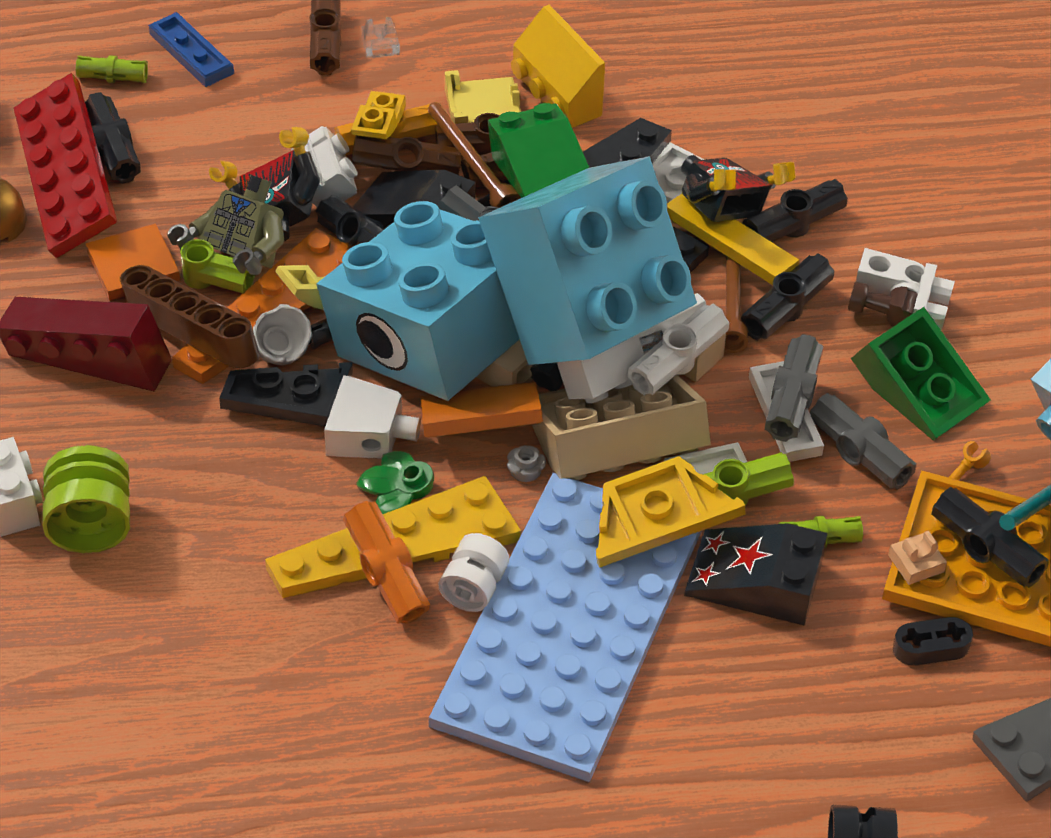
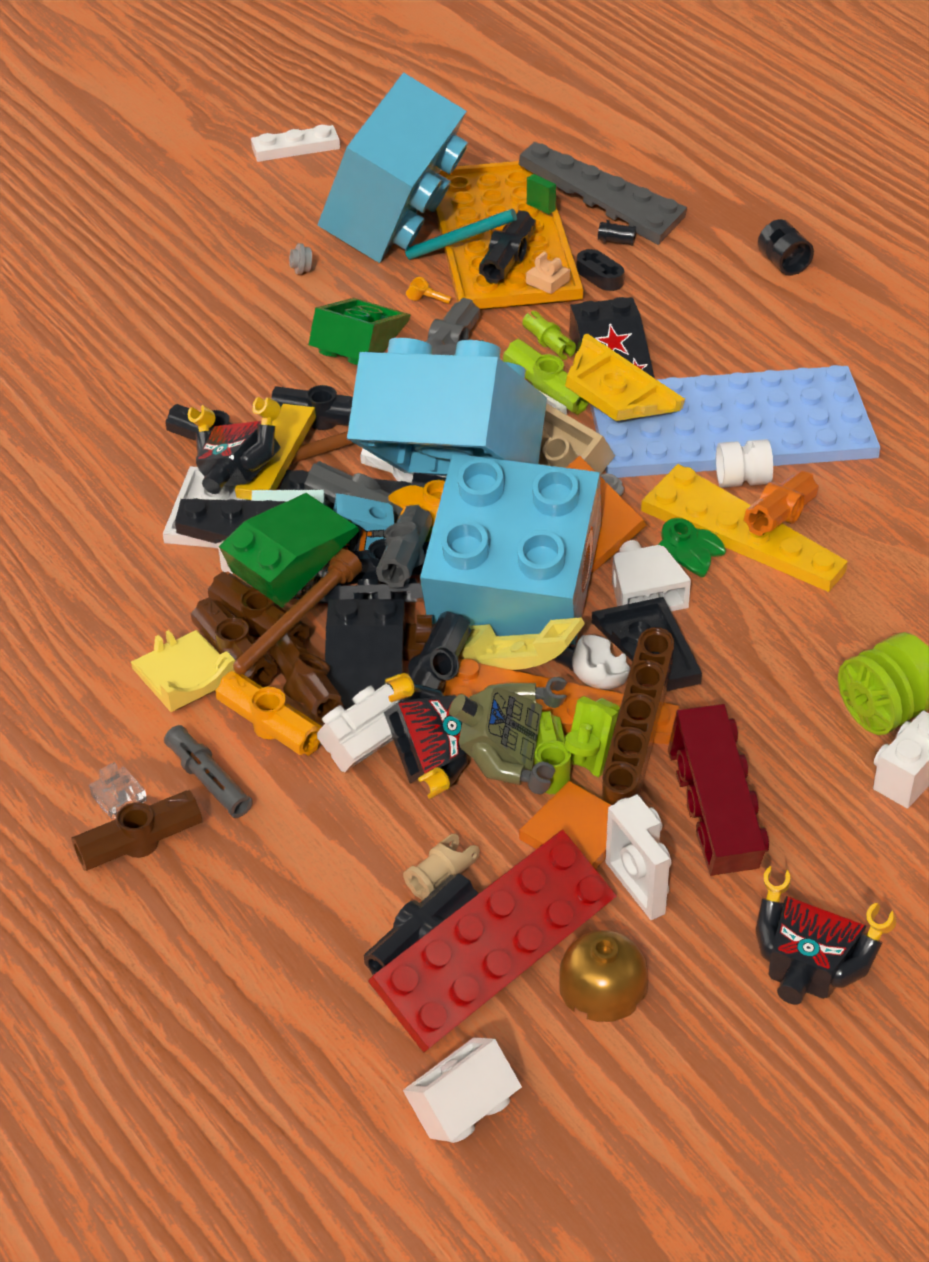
camera: 115 degrees left, 5 degrees down
lime pin [76,55,148,83] -> none
blue tile [148,12,234,87] -> none
yellow slope [351,91,406,139] -> none
yellow slope [511,5,605,128] -> none
white hips [848,248,955,331] -> none
none -> dark grey pin [164,725,252,818]
none -> tan piece [403,834,480,900]
none -> lime hips [564,696,620,777]
none -> black pin [598,220,636,246]
none -> white plate [605,794,672,920]

